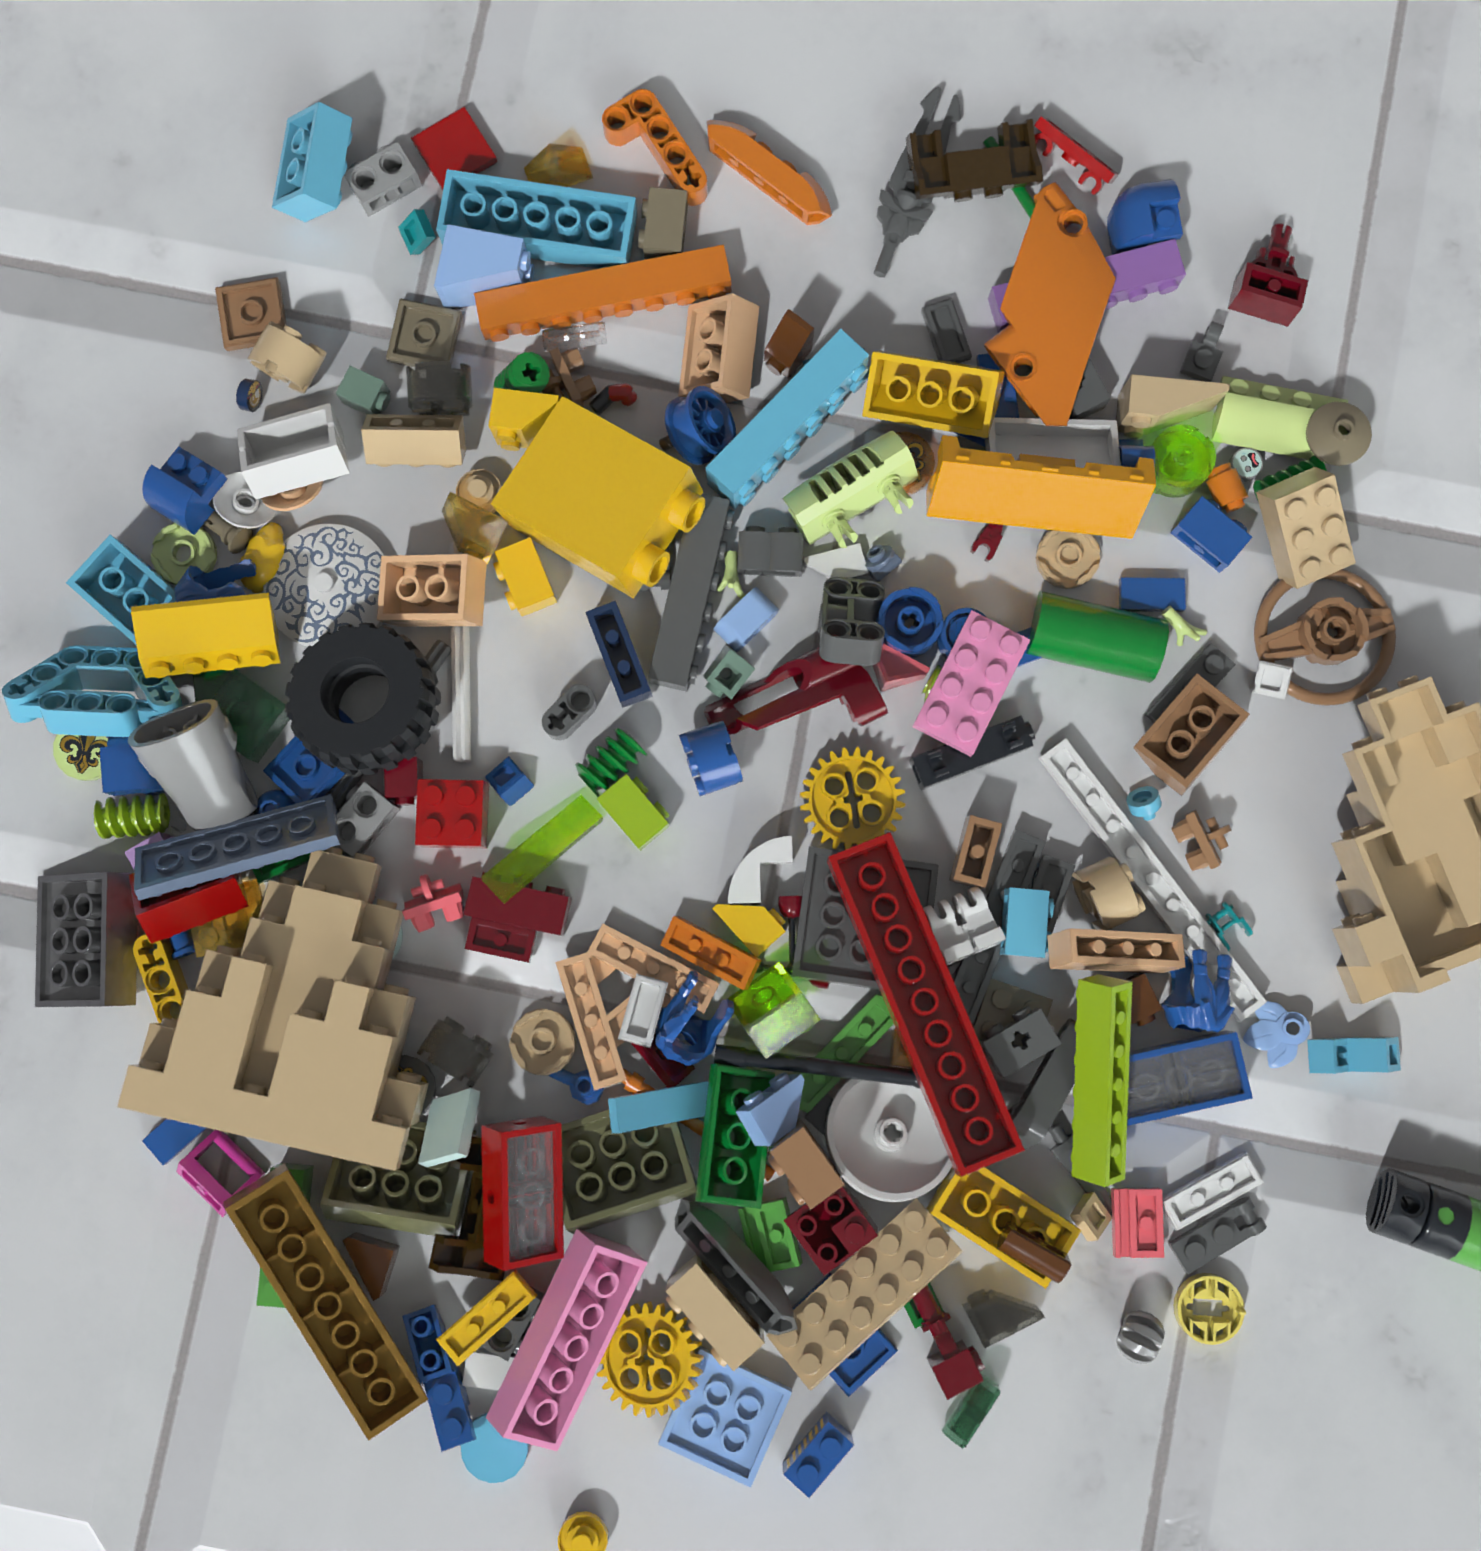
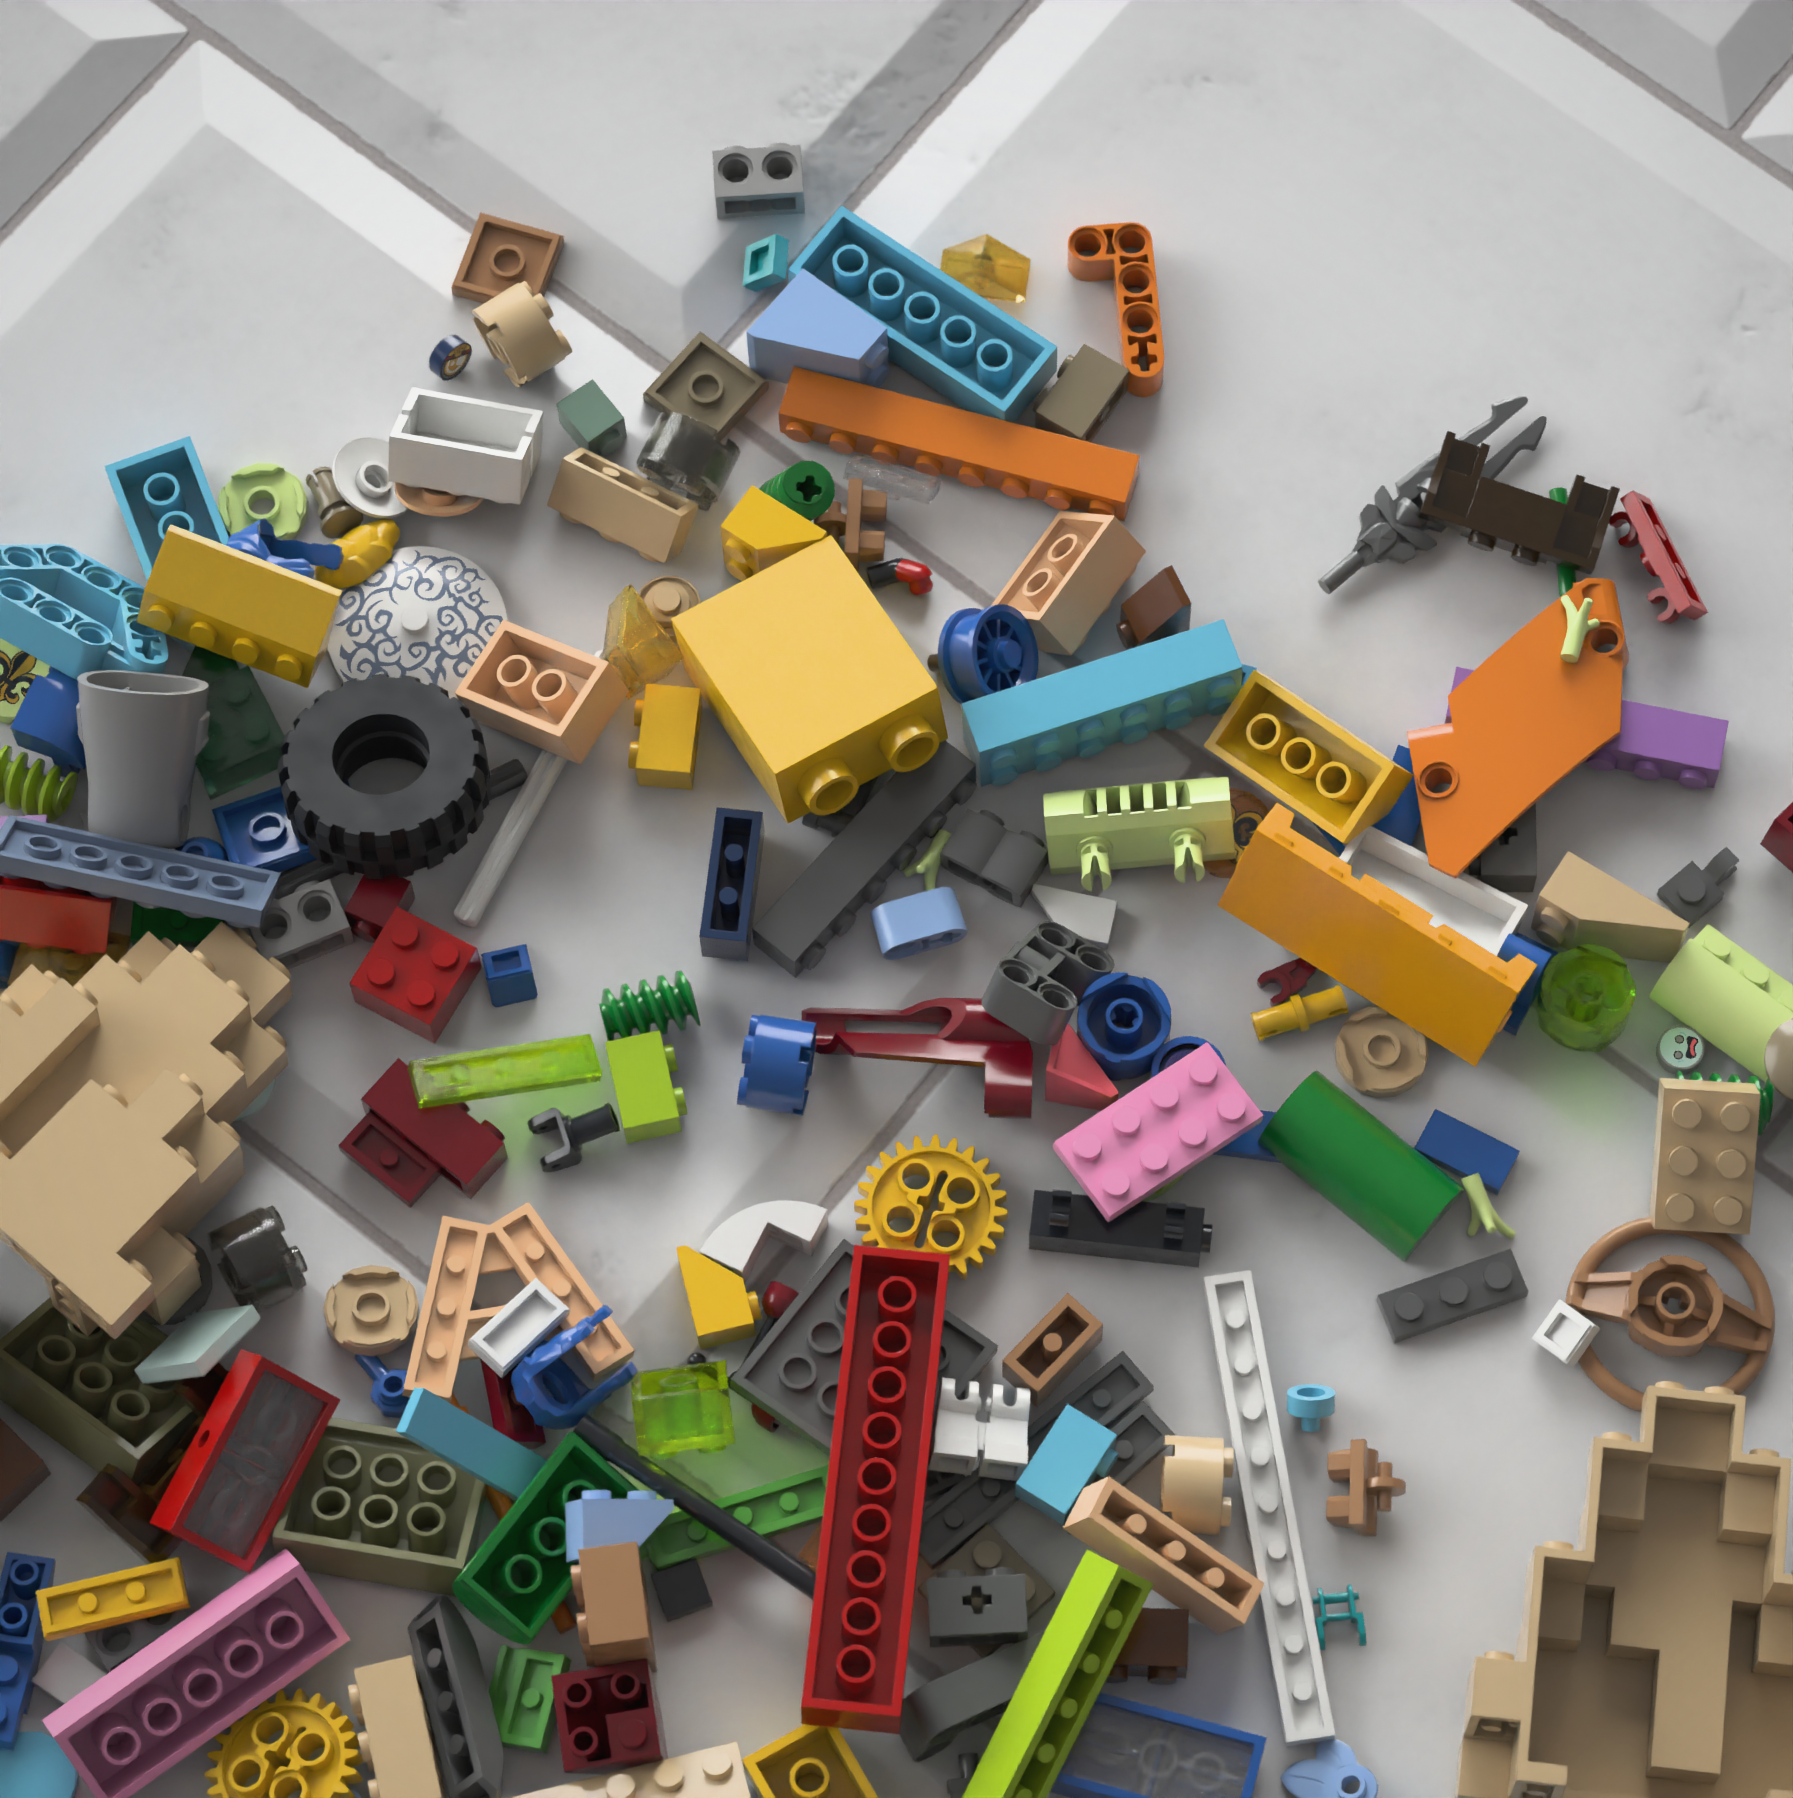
camera: 30 degrees right, 15 degrees down
blue brick [142,446,228,535] -> none
medium azure brick [272,102,353,222] -> none
coral hips [402,874,464,932] -> none
red tile [411,107,498,190] -> none
dark grey beam [542,684,597,740] -> none
orange plate [660,916,761,990] -> none
sand green brick [703,645,755,699] -> none
orange brick [707,120,832,225] -> none
white dish [825,1066,952,1202] -> none
sand blue plate [865,545,902,583] -> none
dark grey tile [921,298,972,363] -> none
blue brick [1107,179,1183,255] -> none
medium nougat slope [1133,674,1250,796] -> none
blue piece [1161,949,1234,1033] -> none
blue brick [1170,496,1252,573] -> none
orange brick [1206,463,1249,513] -> none
none -> black piece [527,1103,620,1172]
none -> yellow pin [1250,985,1349,1042]
none -> yellowish green bar [1560,595,1600,663]

